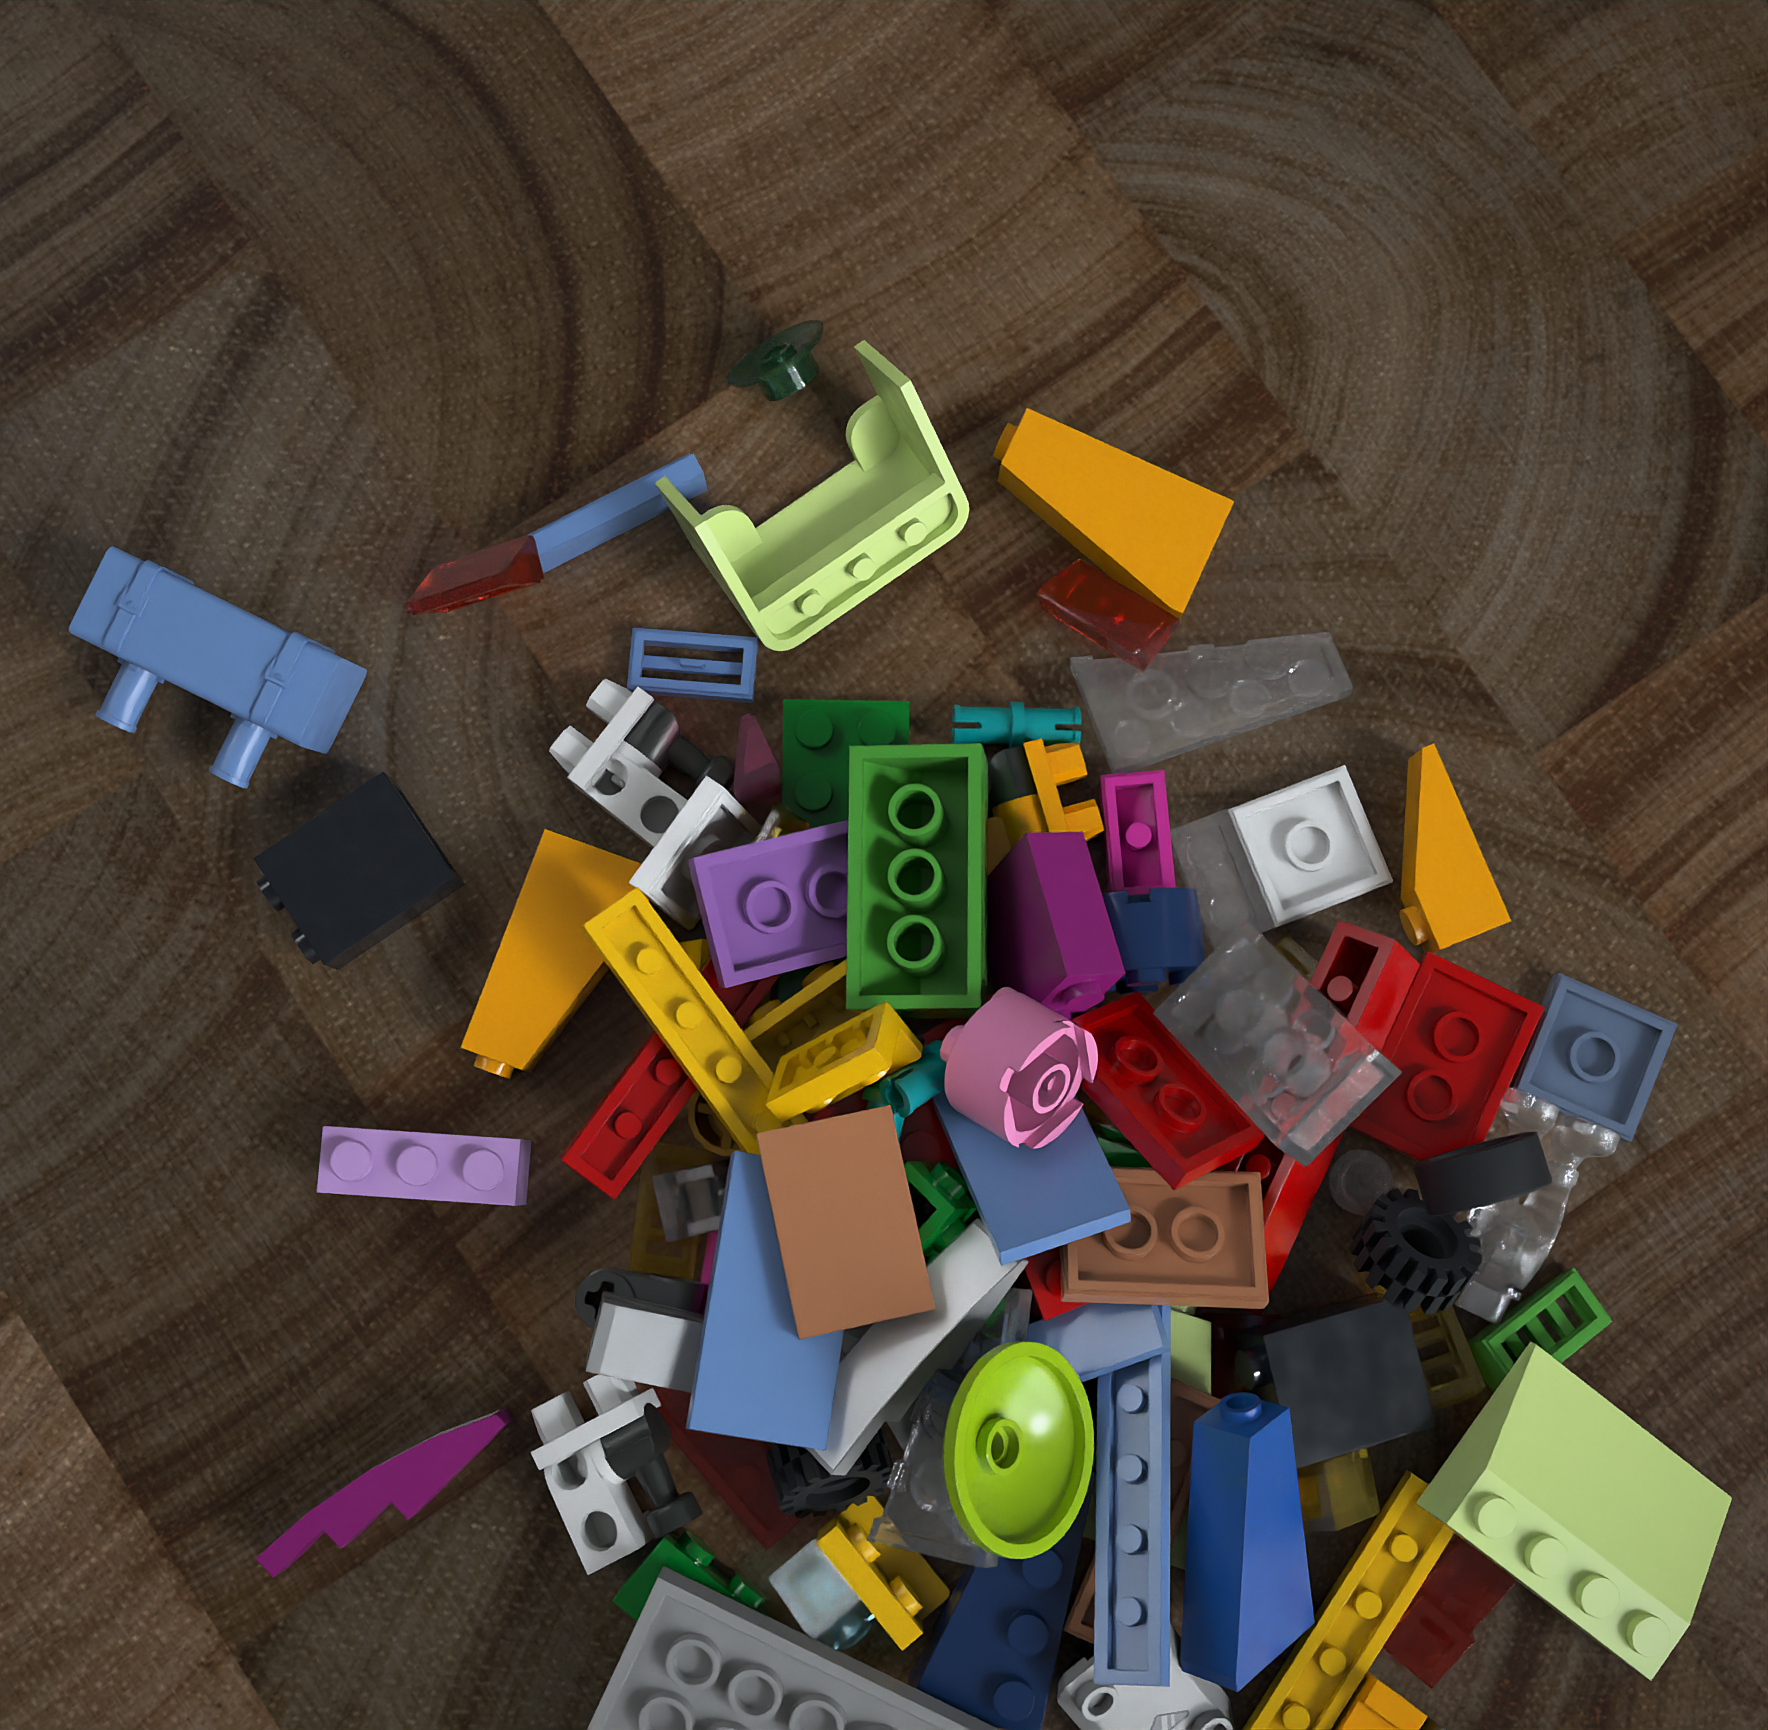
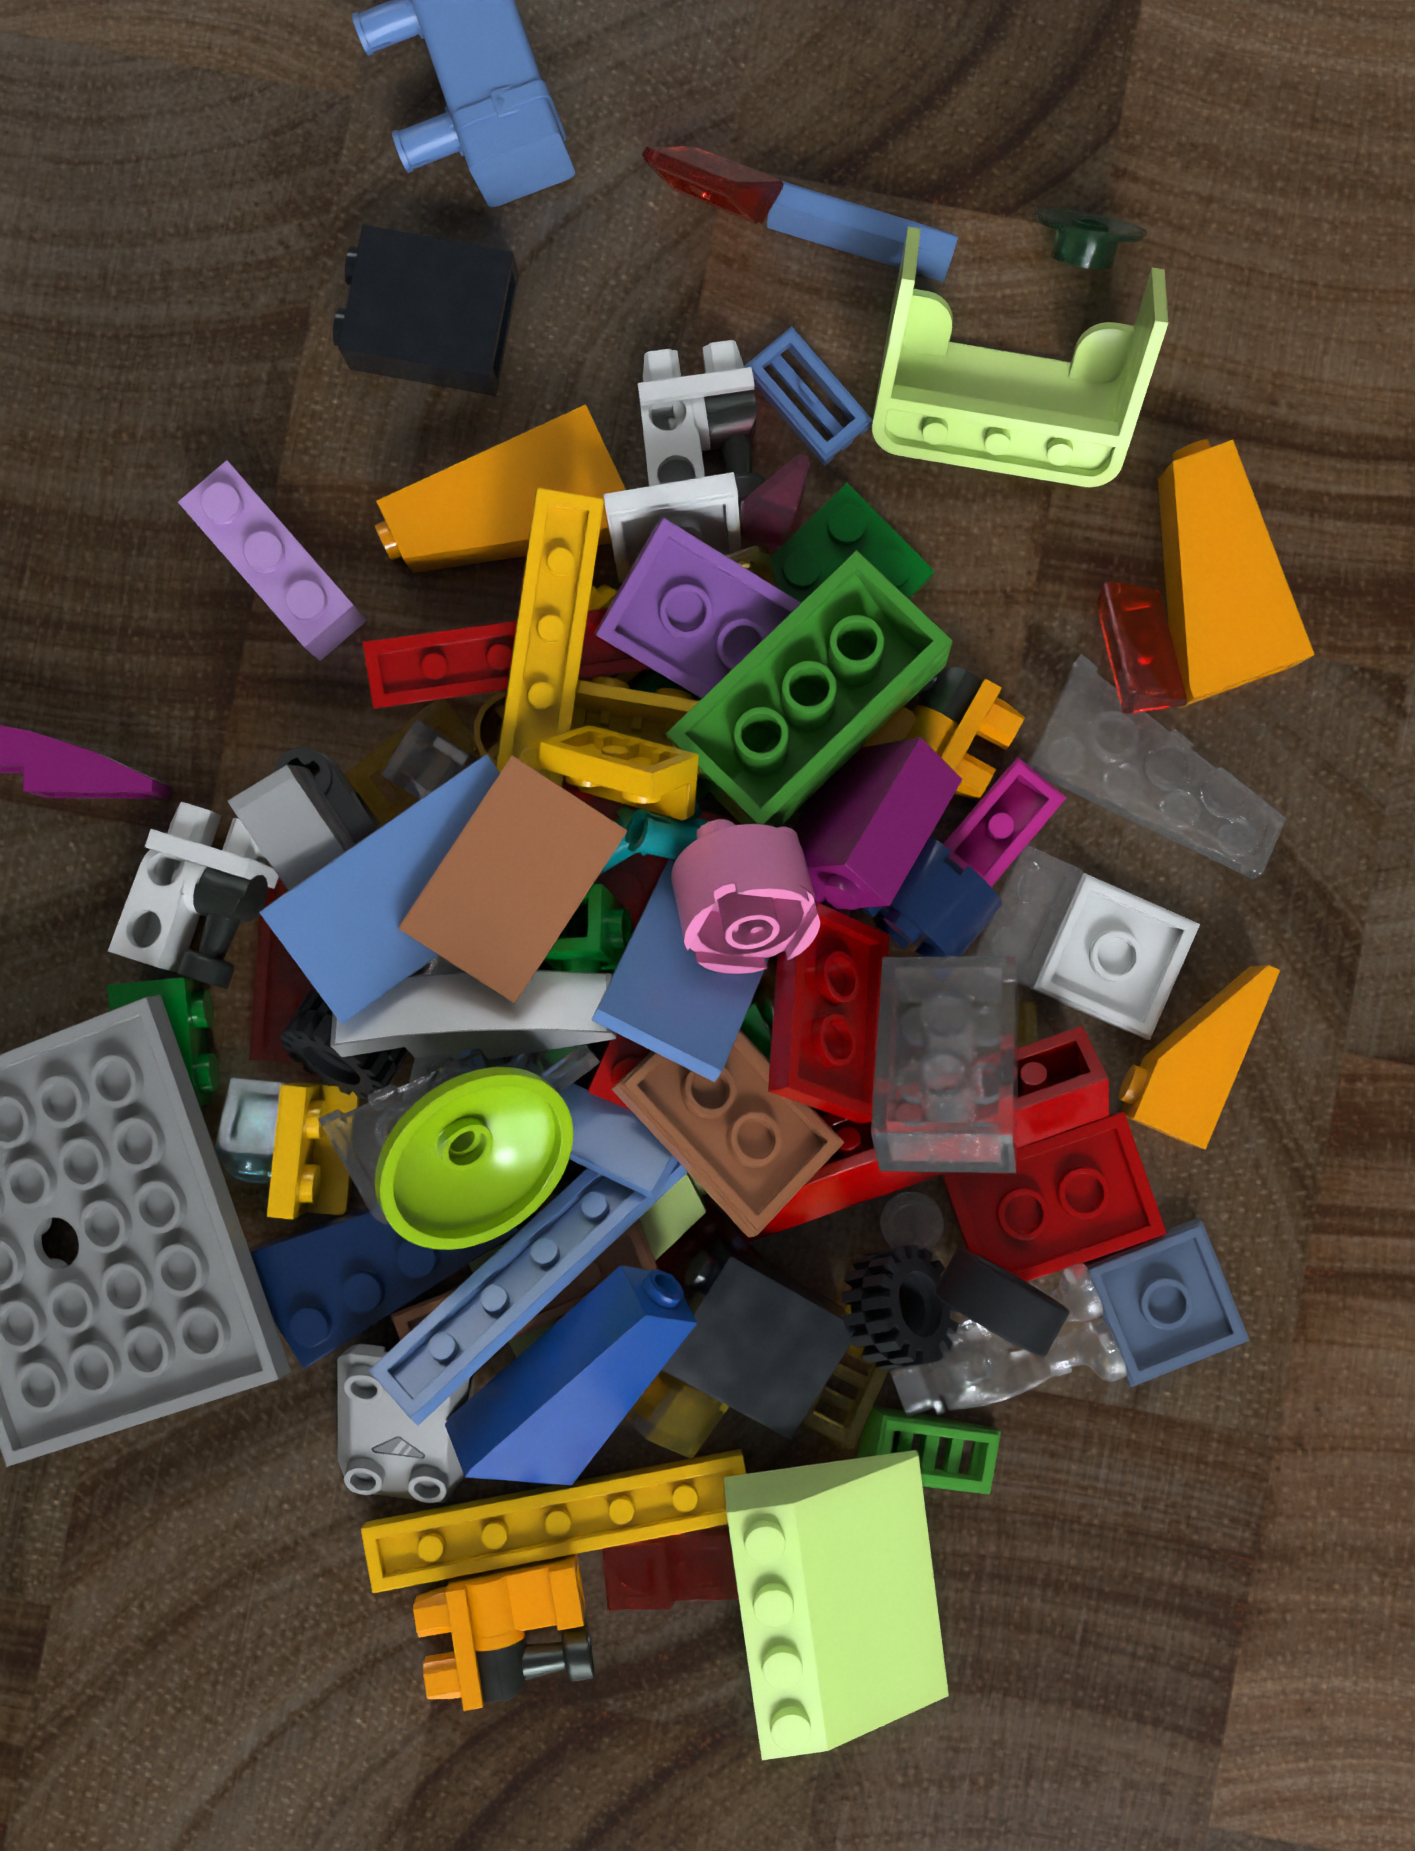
camera: 45 degrees right, 5 degrees up
teal pin [951,701,1081,749] -> none

